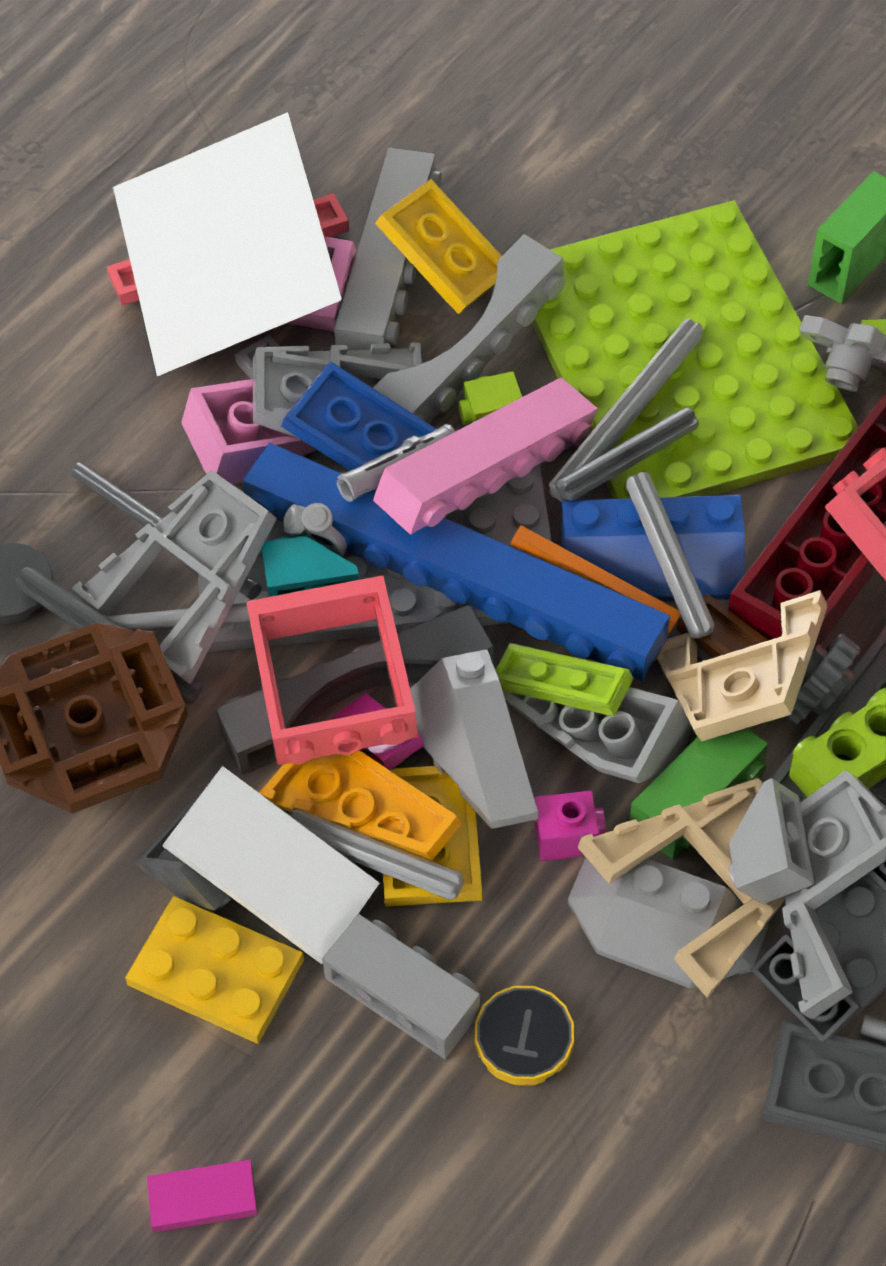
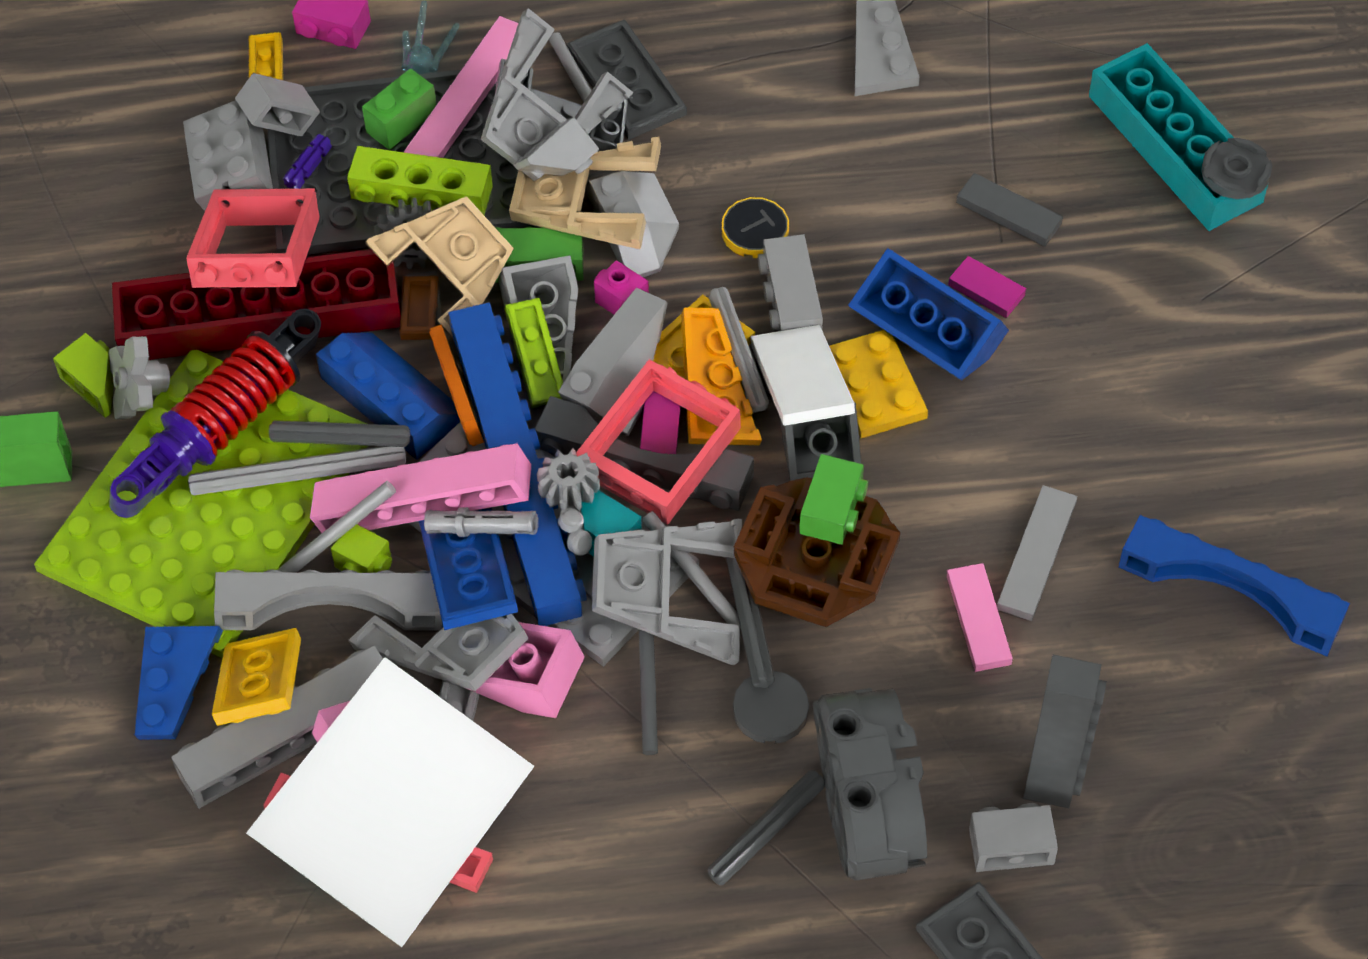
camera: 135 degrees left, 0 degrees up
light grey axle [626,472,714,639] -> none
none -> piece [109,309,321,518]
none -> blue wing [134,626,223,740]
none -> light grey bar [278,481,396,573]
none -> light grey gear [537,448,600,512]
none -> bright green brick [800,454,868,545]
none -> blue slope [848,248,1009,381]

